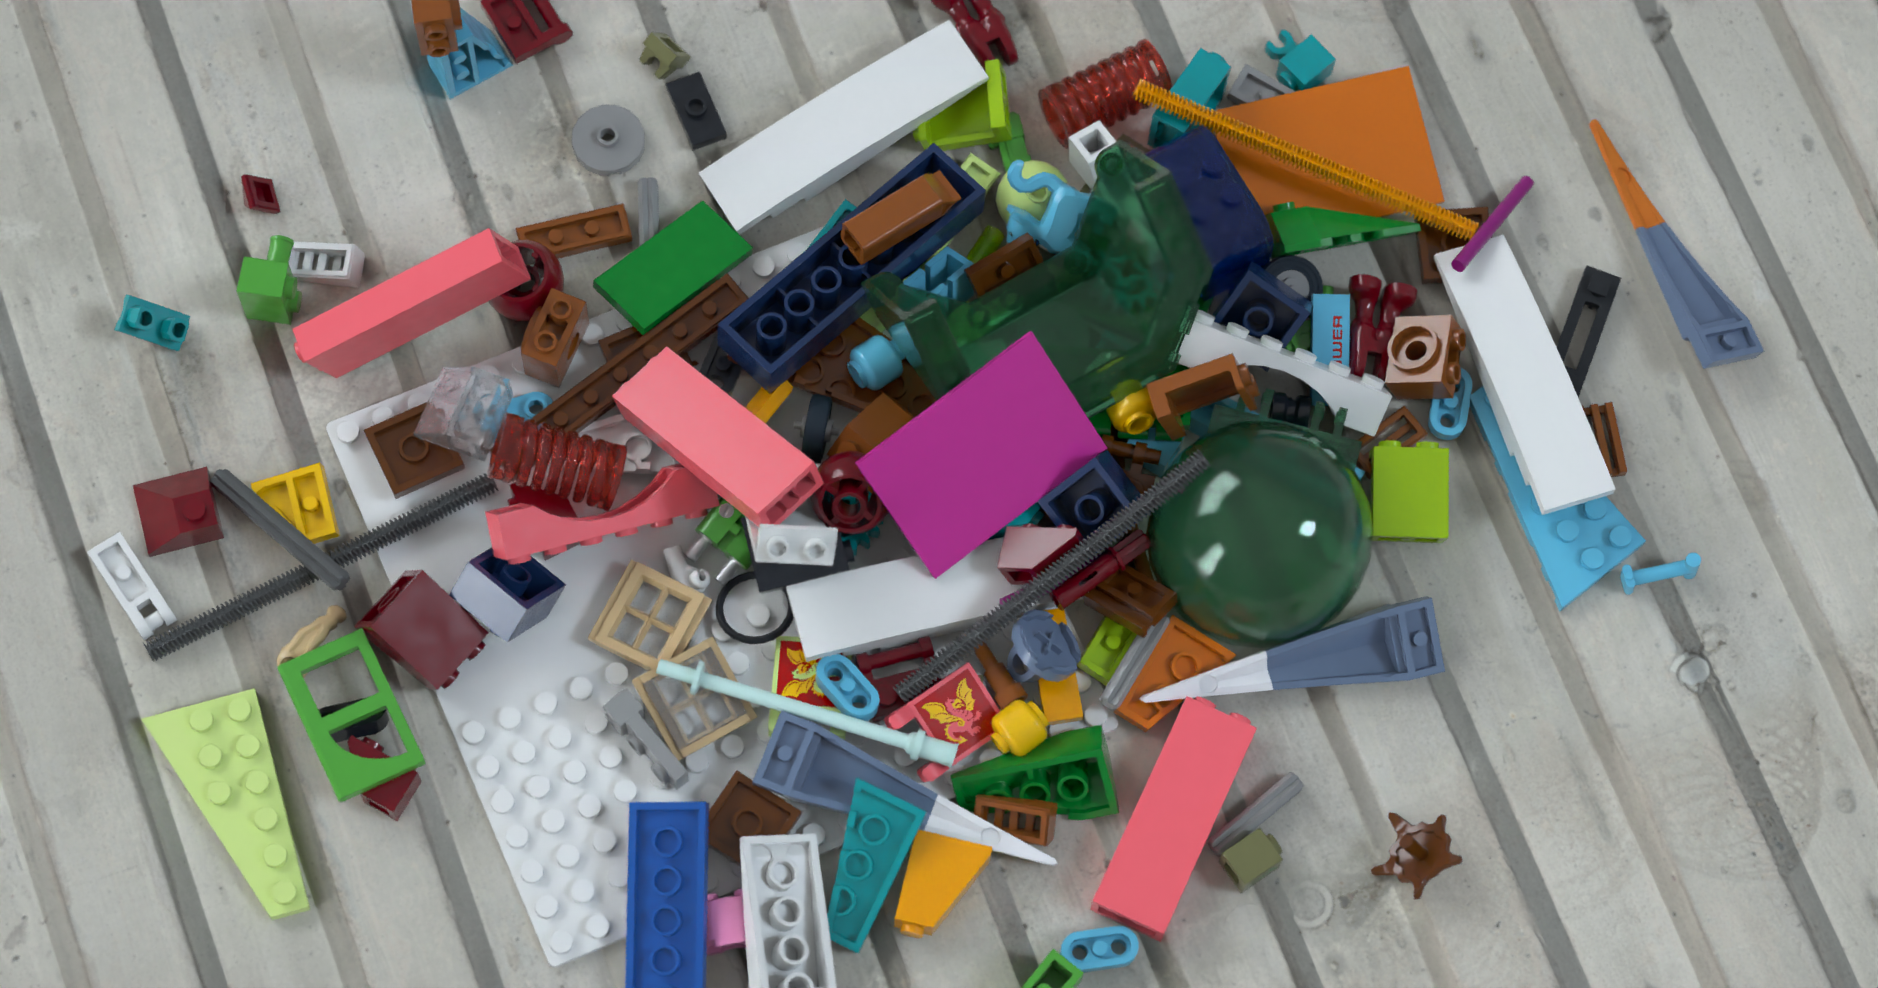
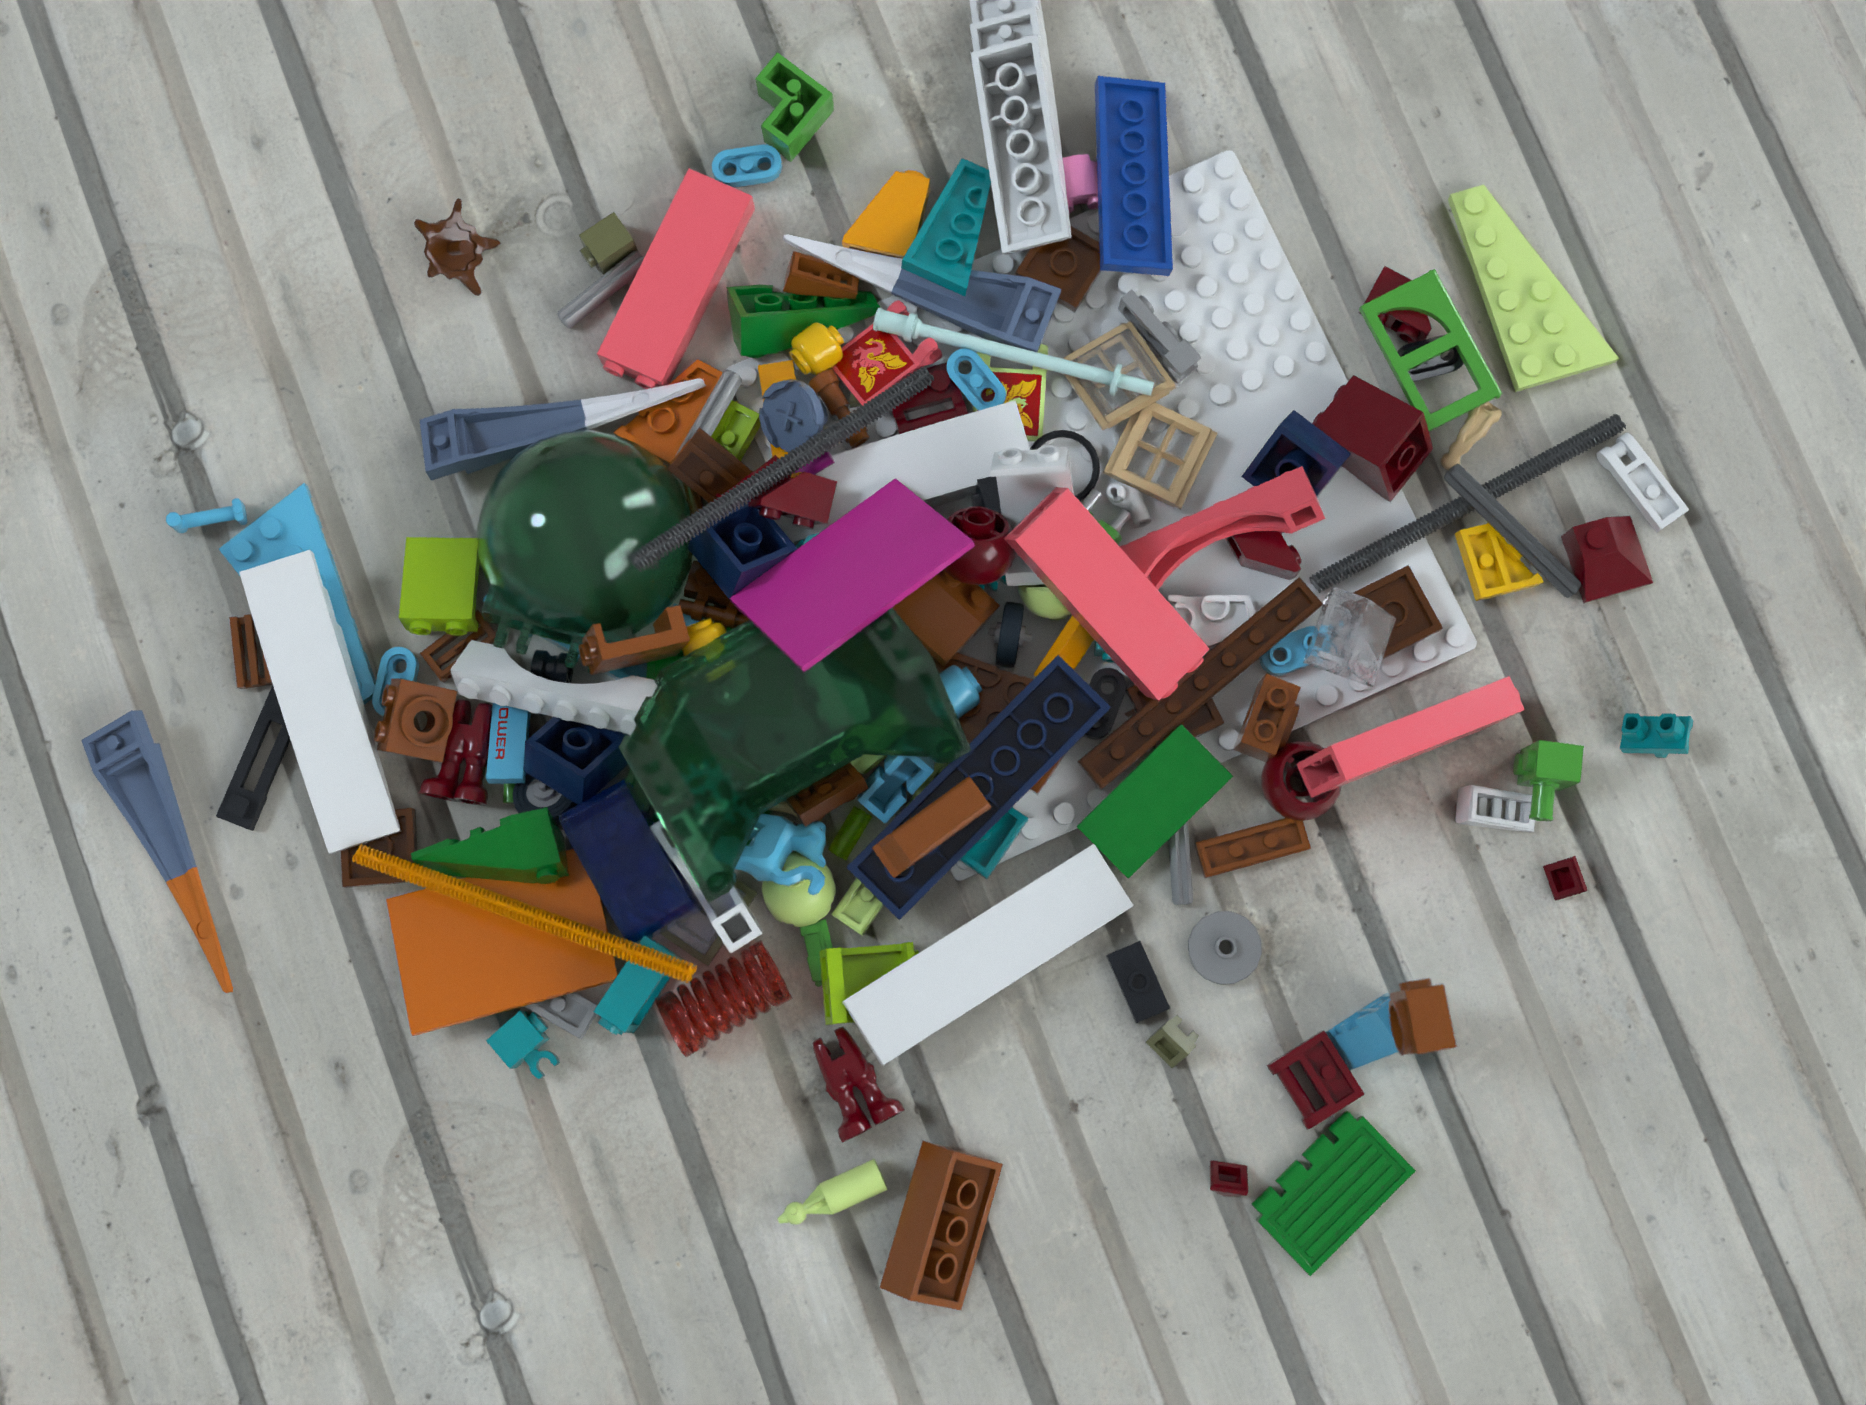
camera: 175 degrees left, 10 degrees up
clear red piece [487,412,627,512] -> none
magenta bar [1451,176,1534,272] -> none

